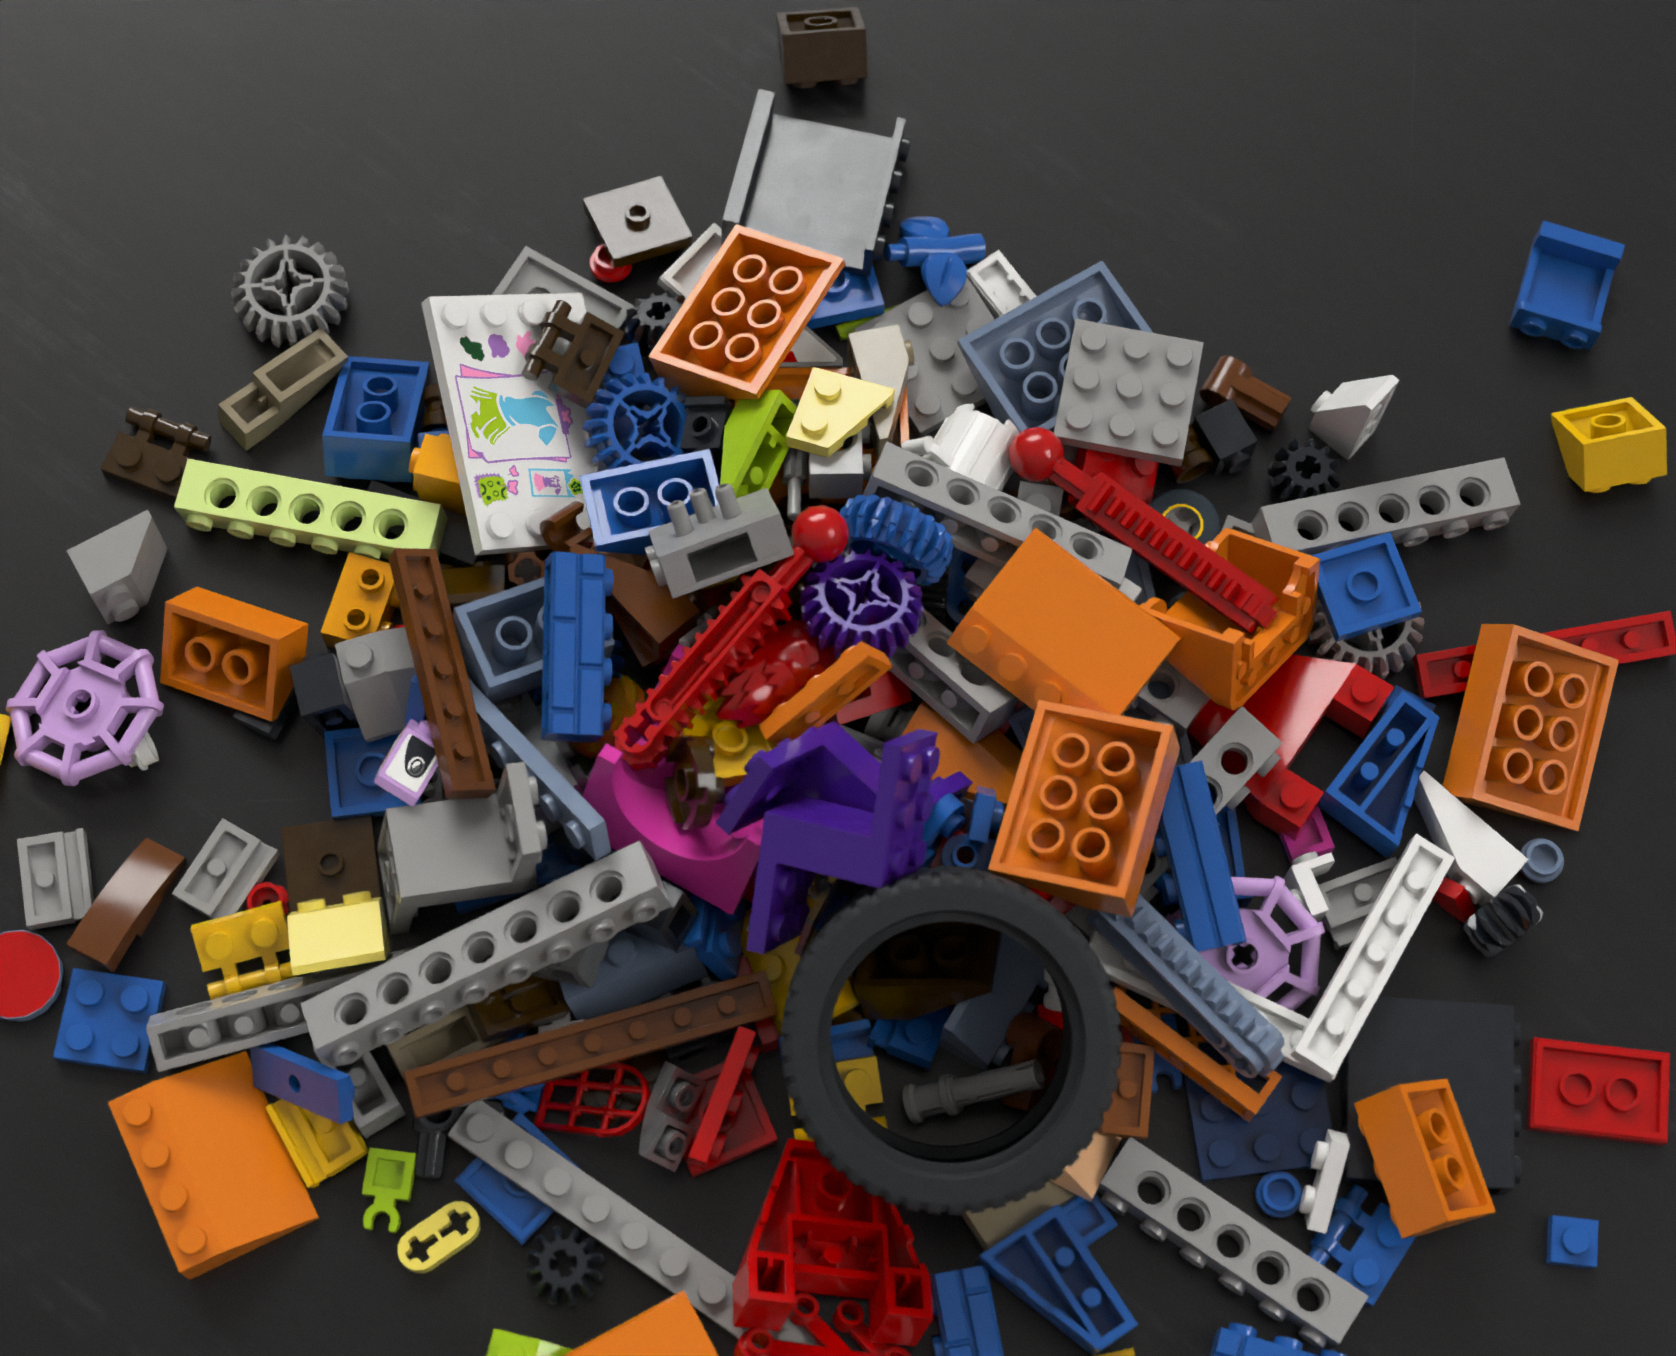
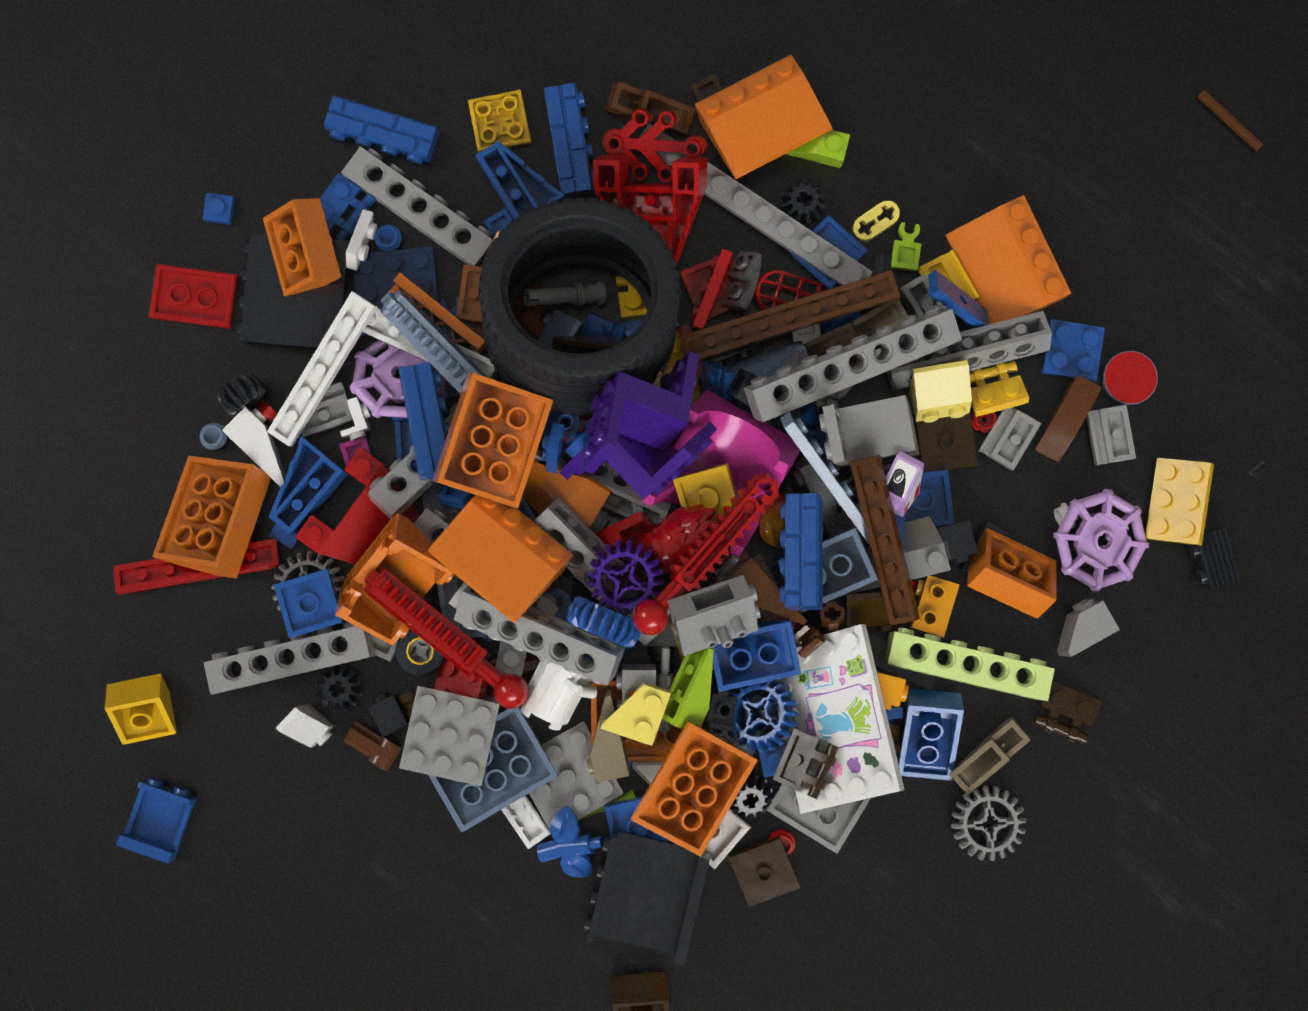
camera: 175 degrees left, 15 degrees up
dark brown plate [665,735,725,829] -> none
orange plate [759,642,892,745] -> none

